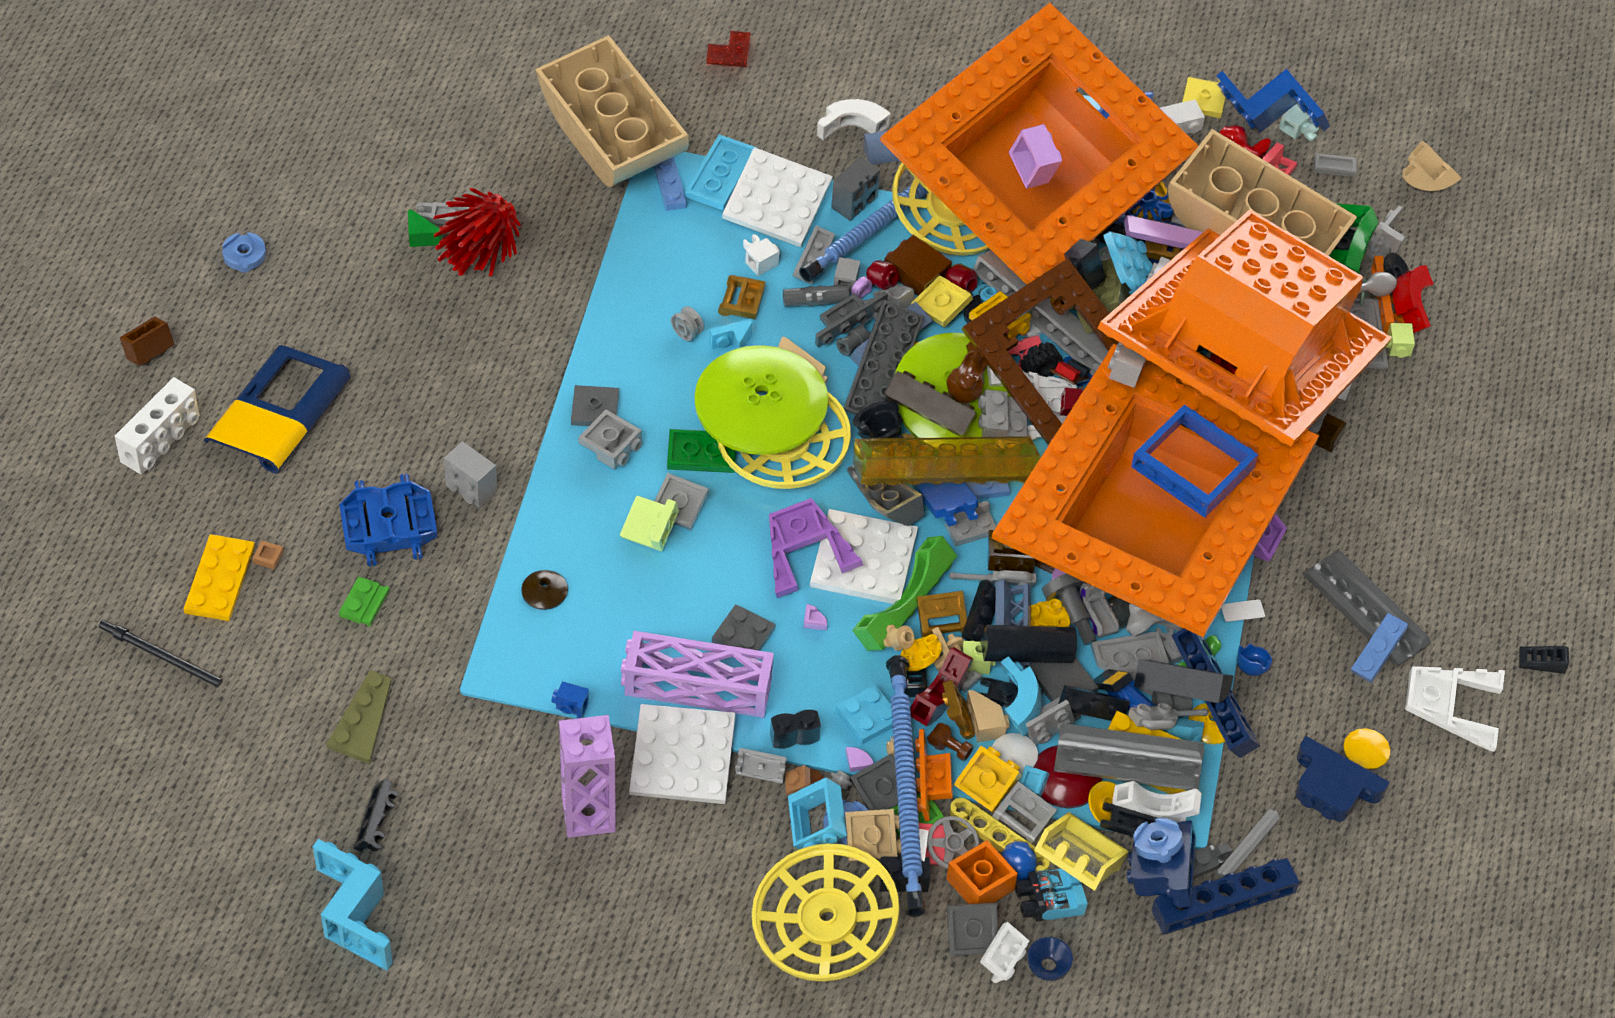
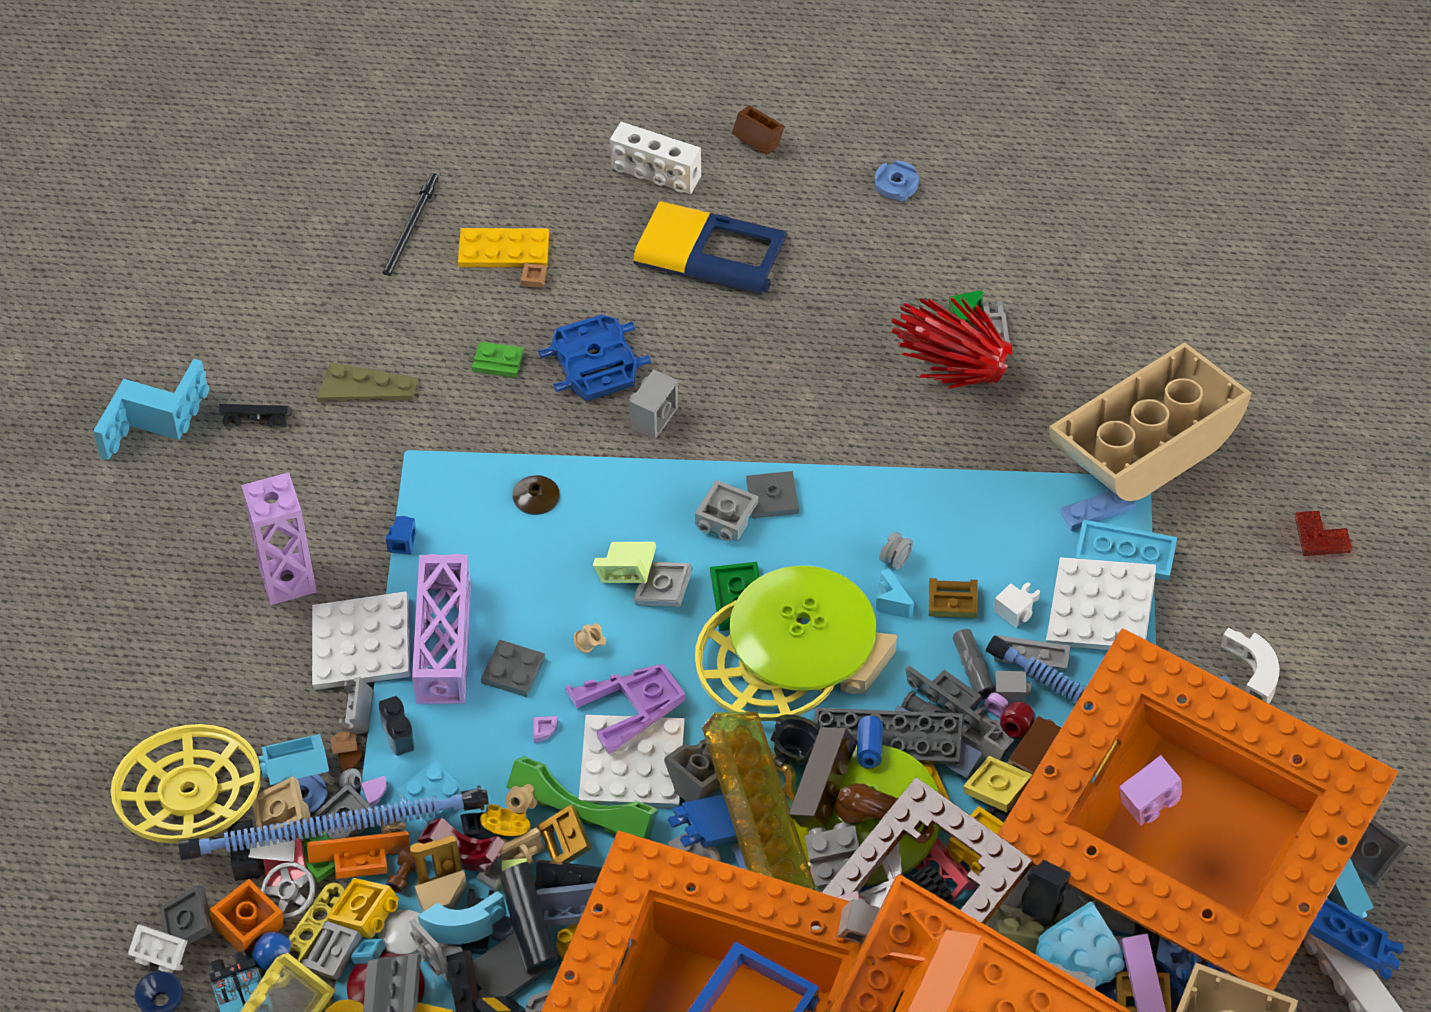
camera: 85 degrees right, 0 degrees up
none -> tan brick [574,623,606,653]
none -> blue brick [857,716,883,768]

